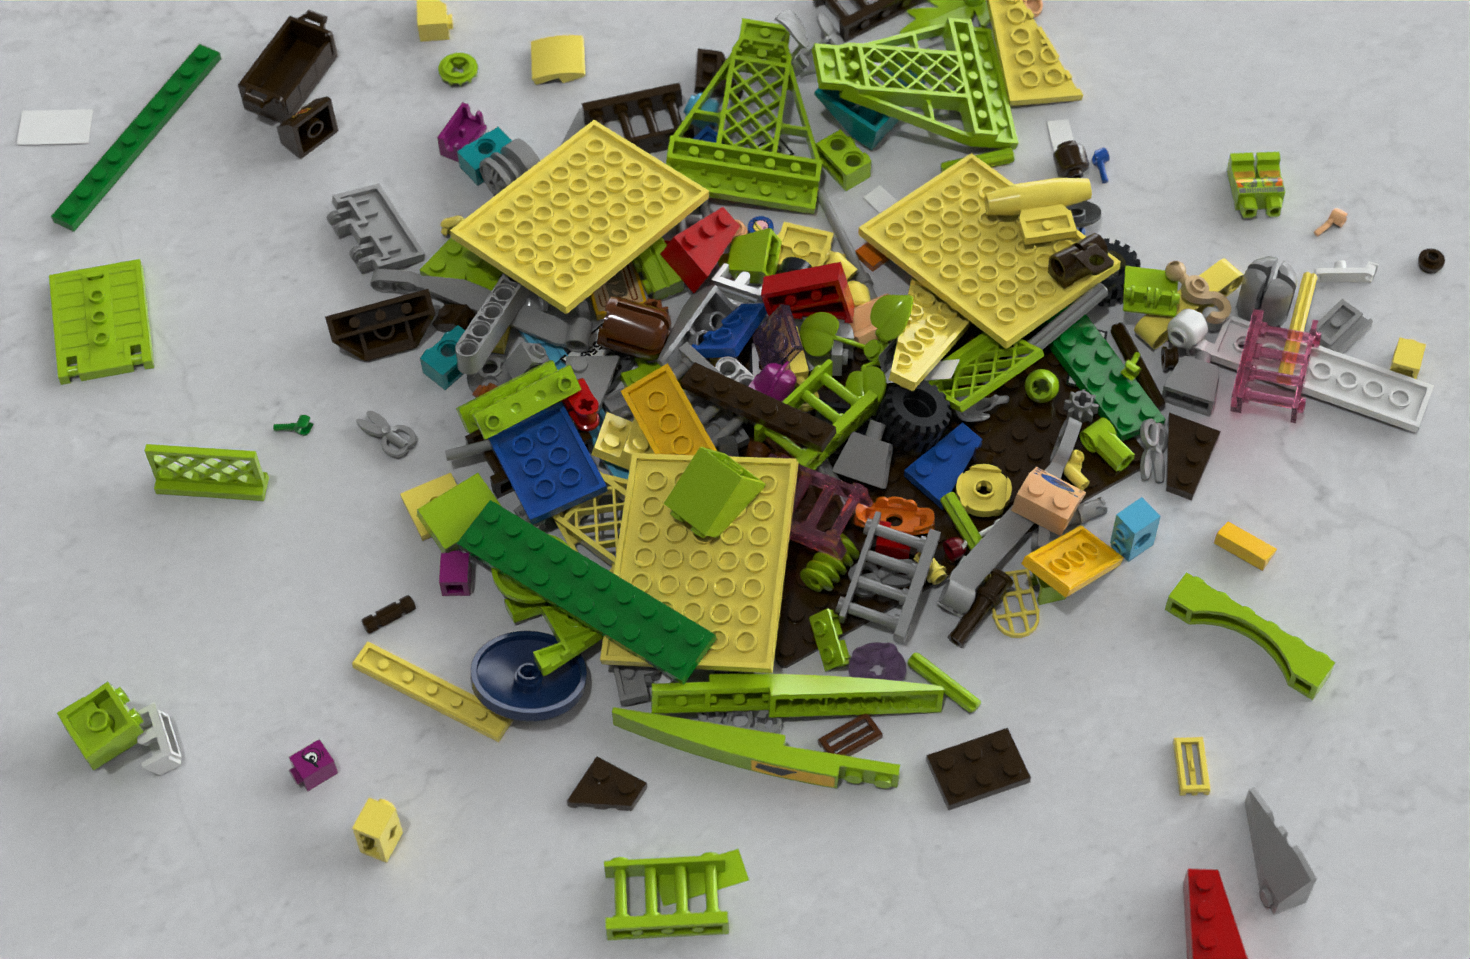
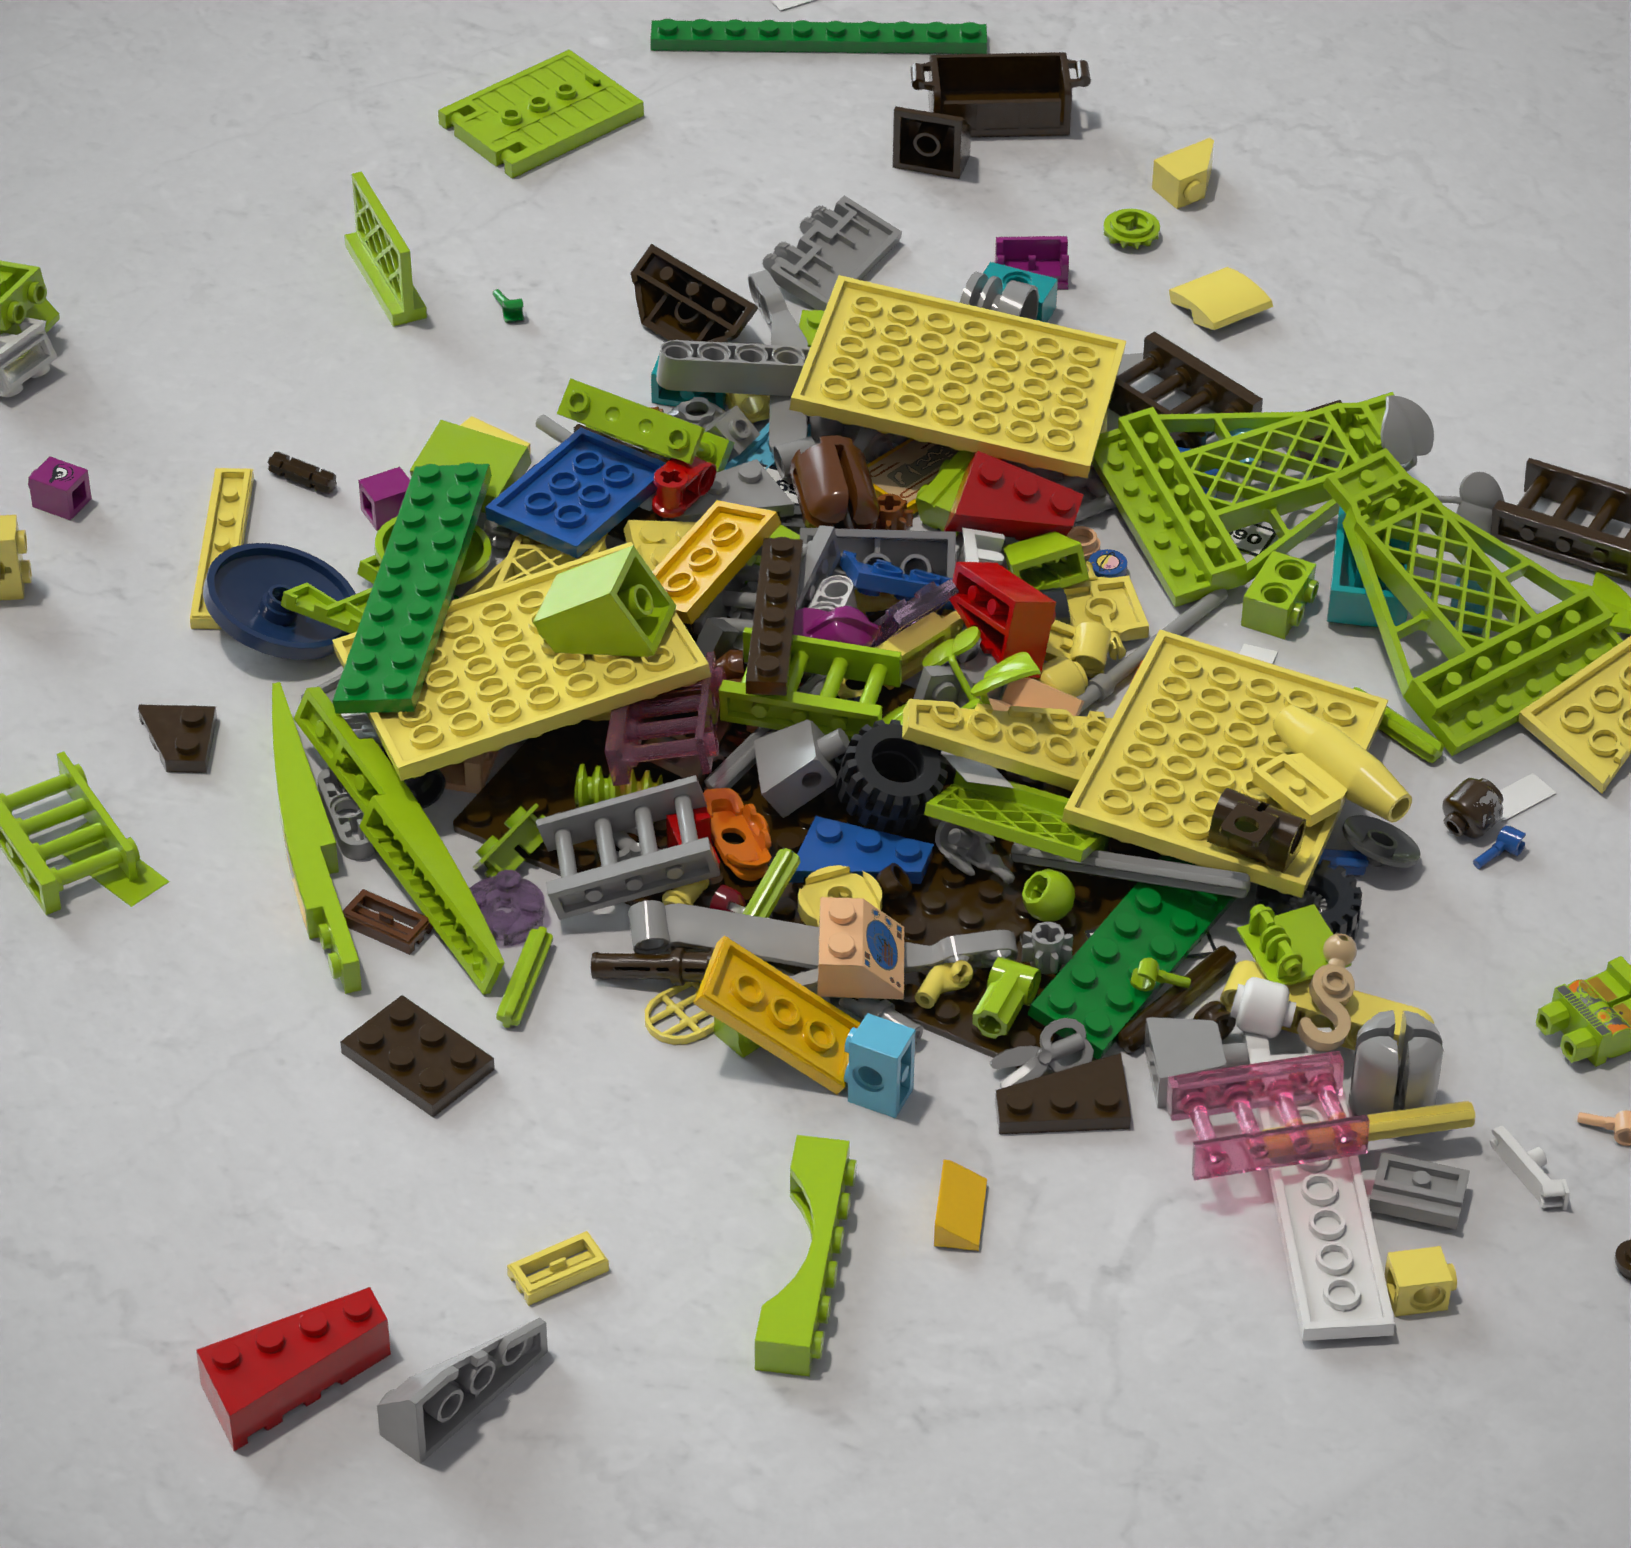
camera: 60 degrees right, 15 degrees down
light grey piece [356,411,417,458] -> none

